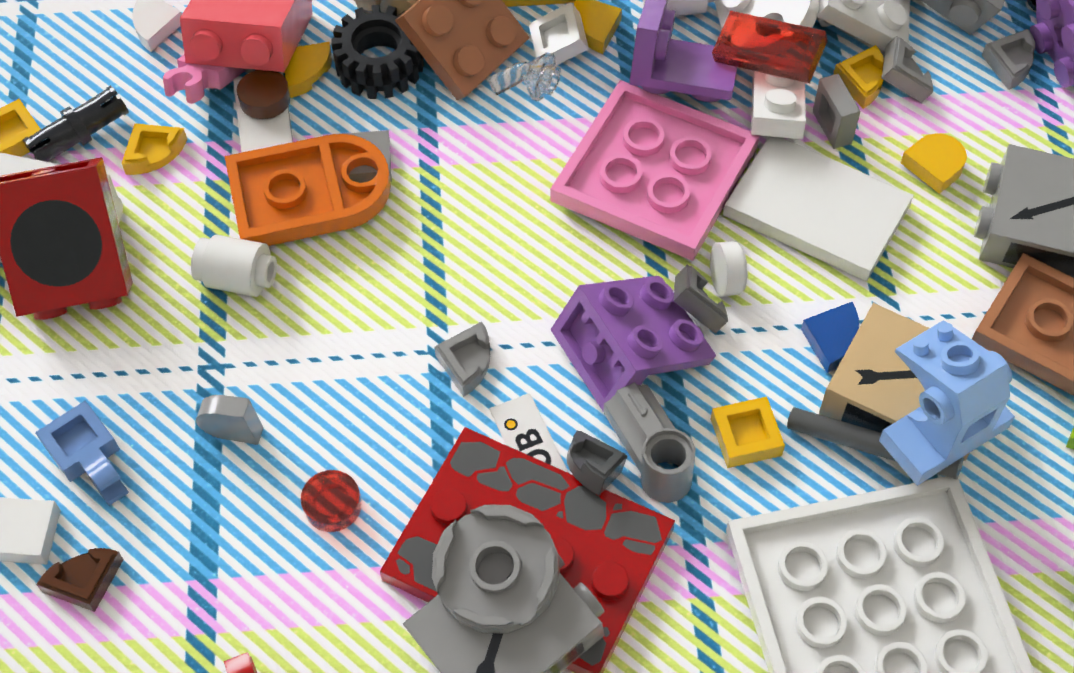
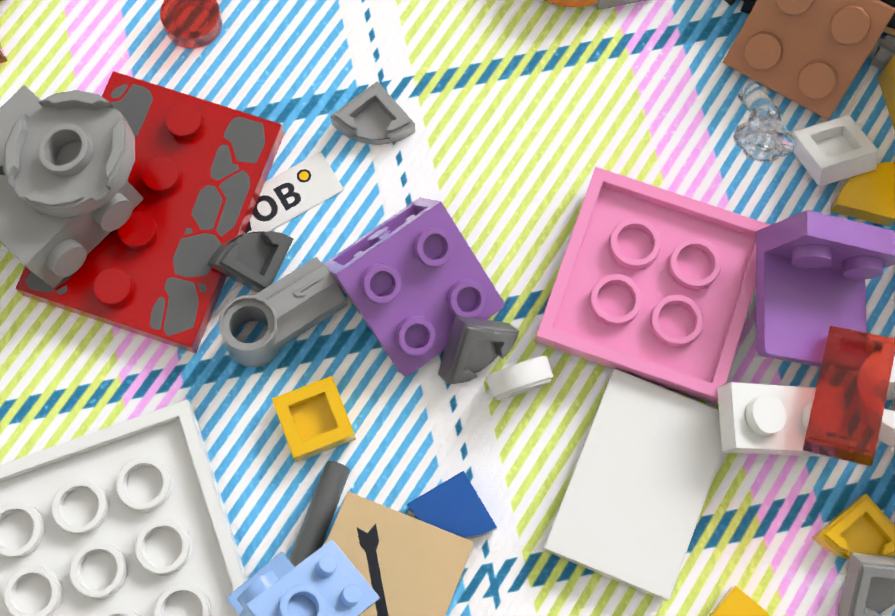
camera: 80 degrees right, 15 degrees up
light grey tile [812,74,861,149] -> none

